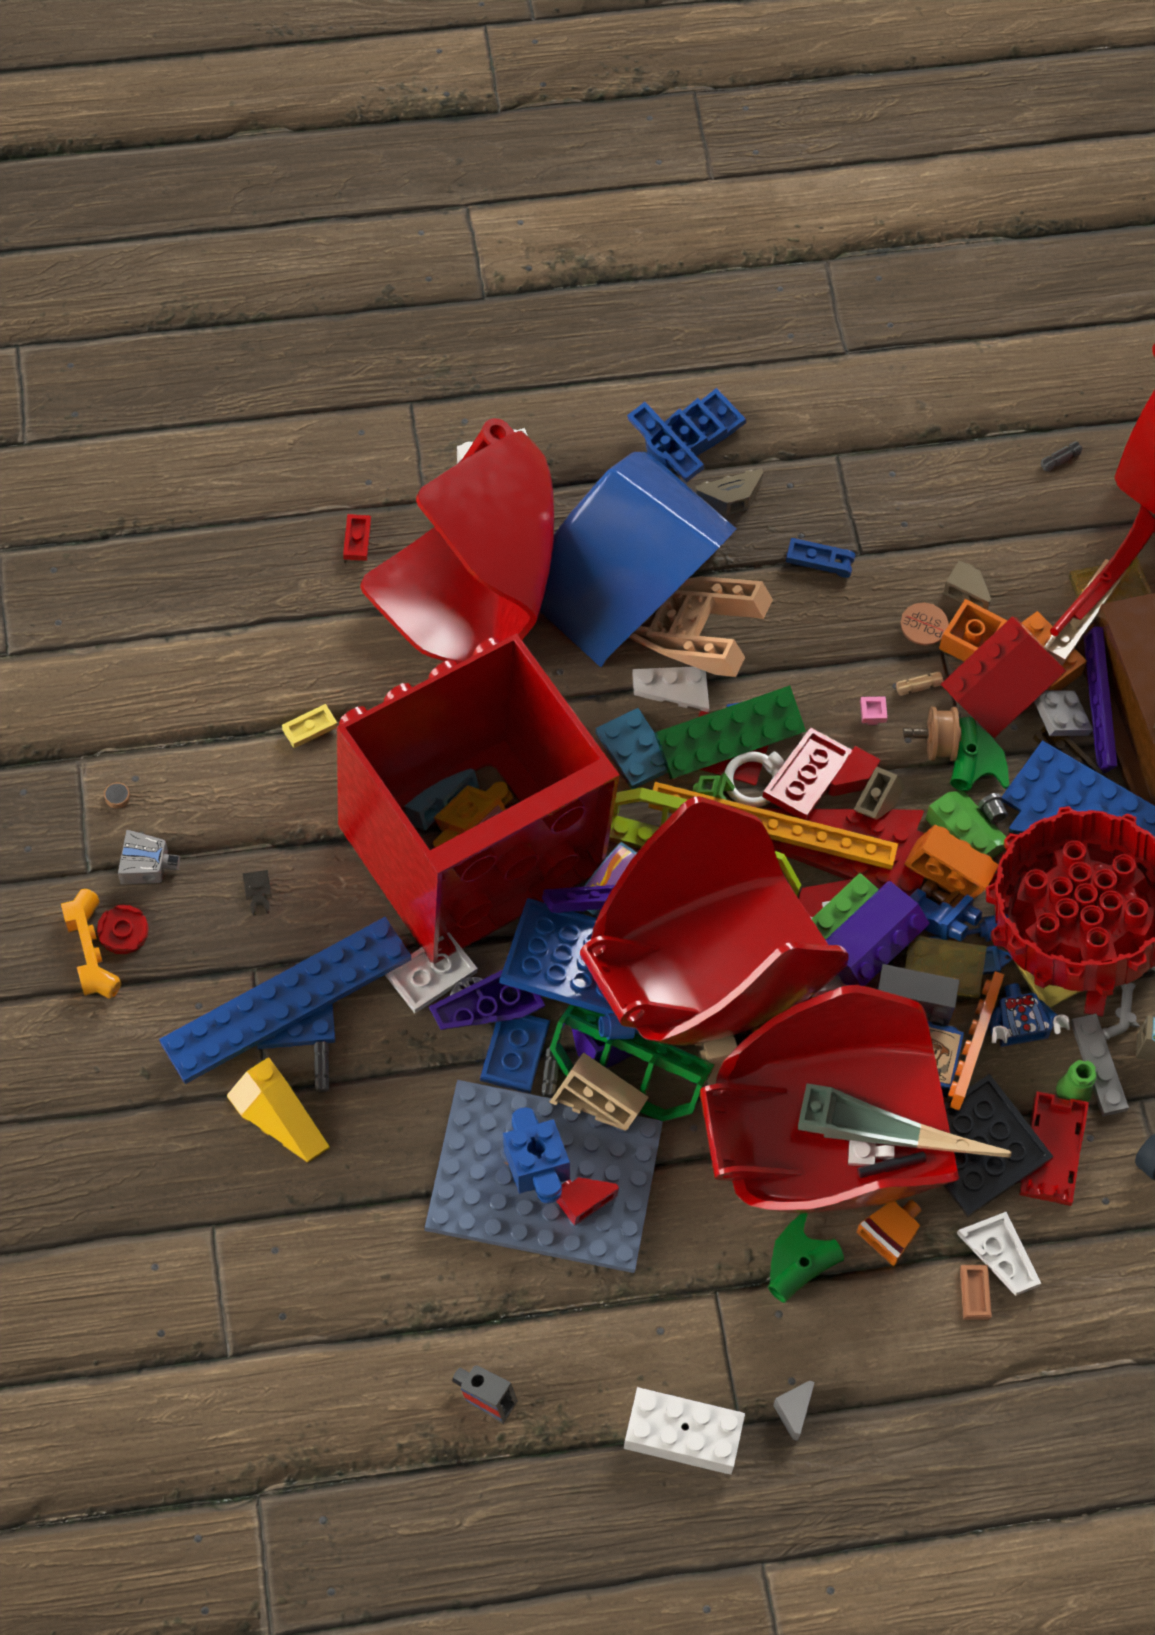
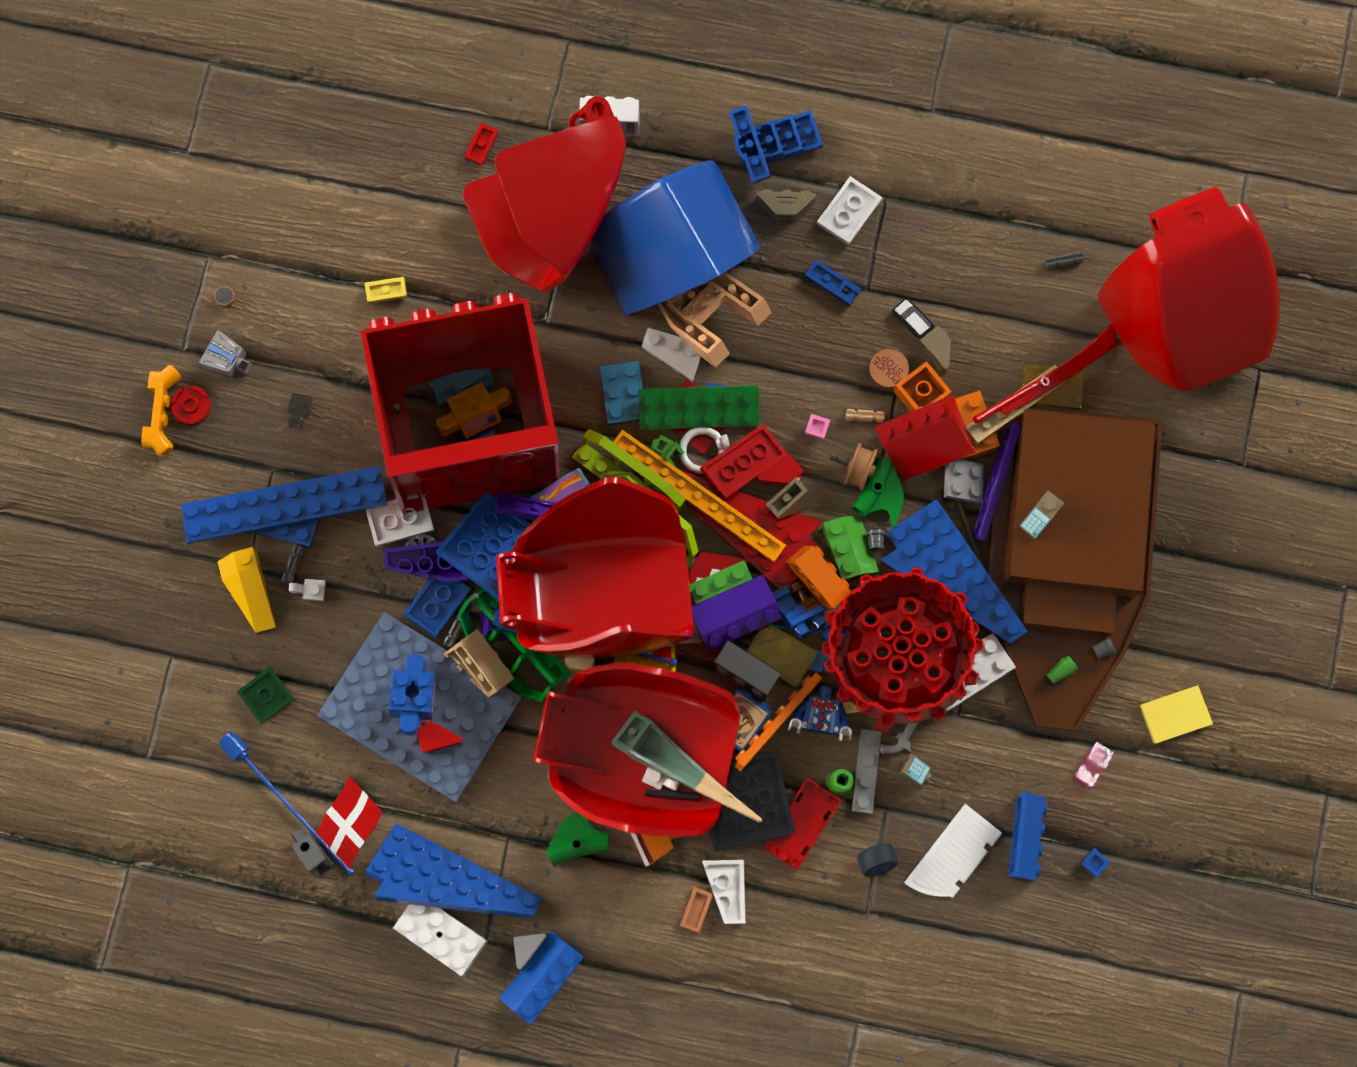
camera: 25 degrees right, 15 degrees up
none -> flag [219,731,382,877]
none -> dark green plate [237,667,295,724]
none -> white plate [289,579,326,602]
none -> blue wing [365,823,542,919]
none -> blue slope [500,931,584,1025]
none -> white plate [817,176,882,246]
none -> slope [892,298,935,339]

